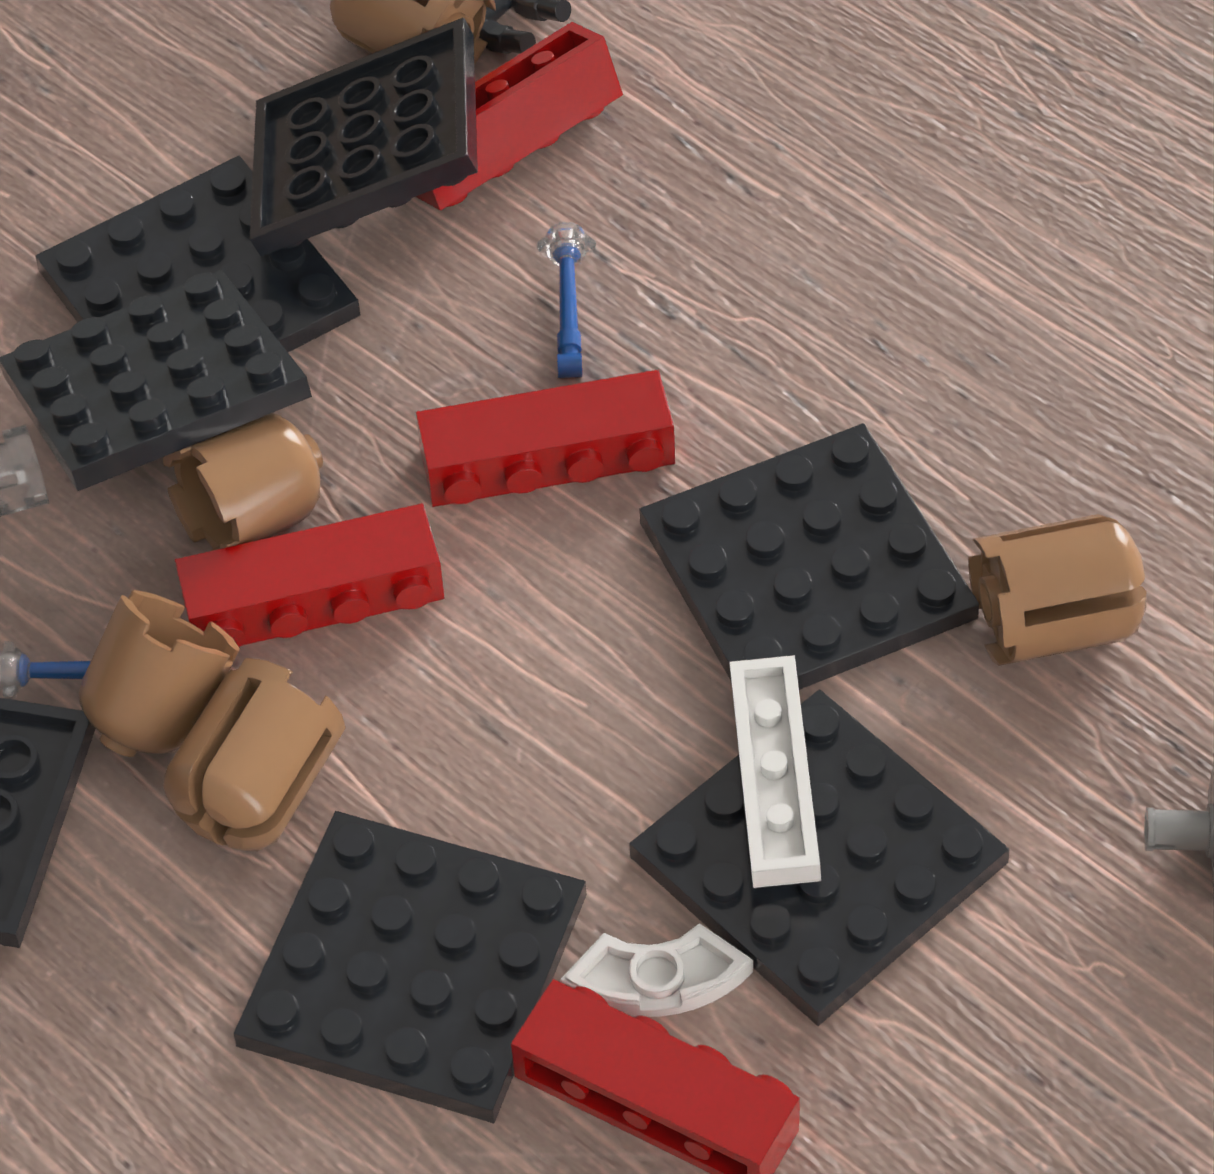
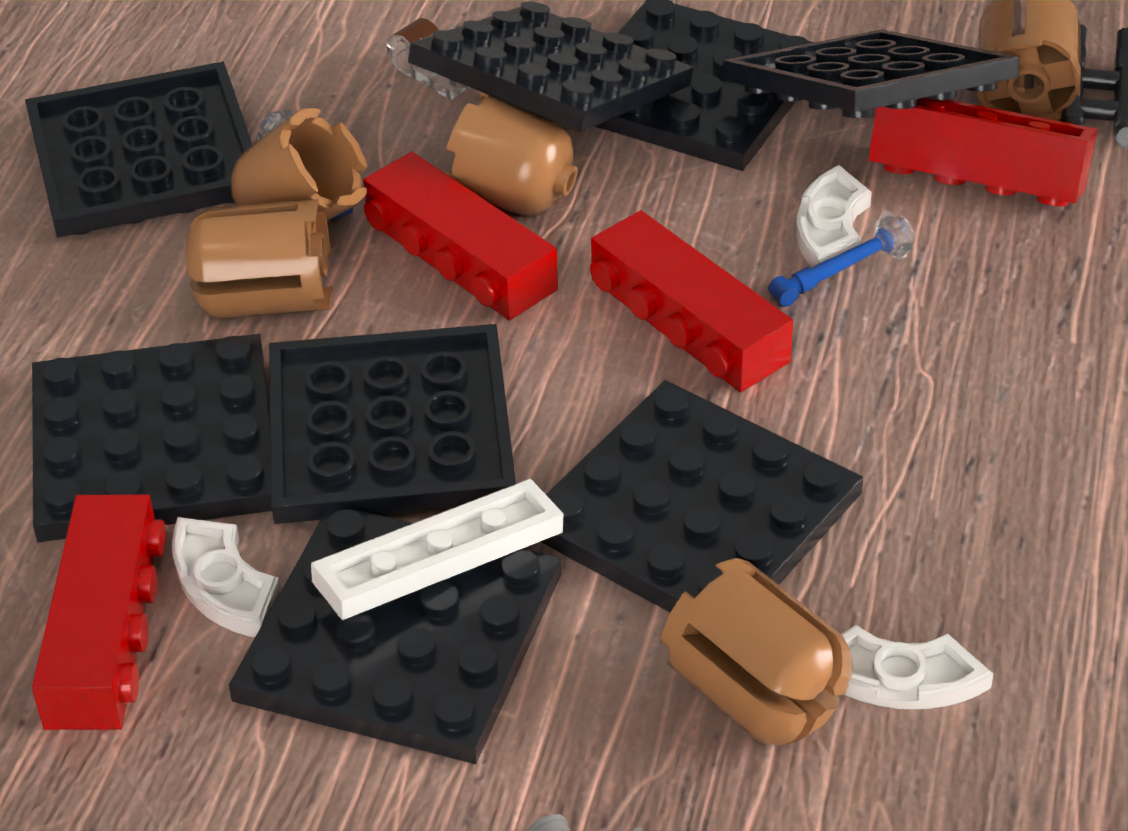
camera: 60 degrees right, 10 degrees down
none -> black plate [269,324,516,524]
none -> white tile [796,165,872,268]
none -> white tile [841,625,993,710]

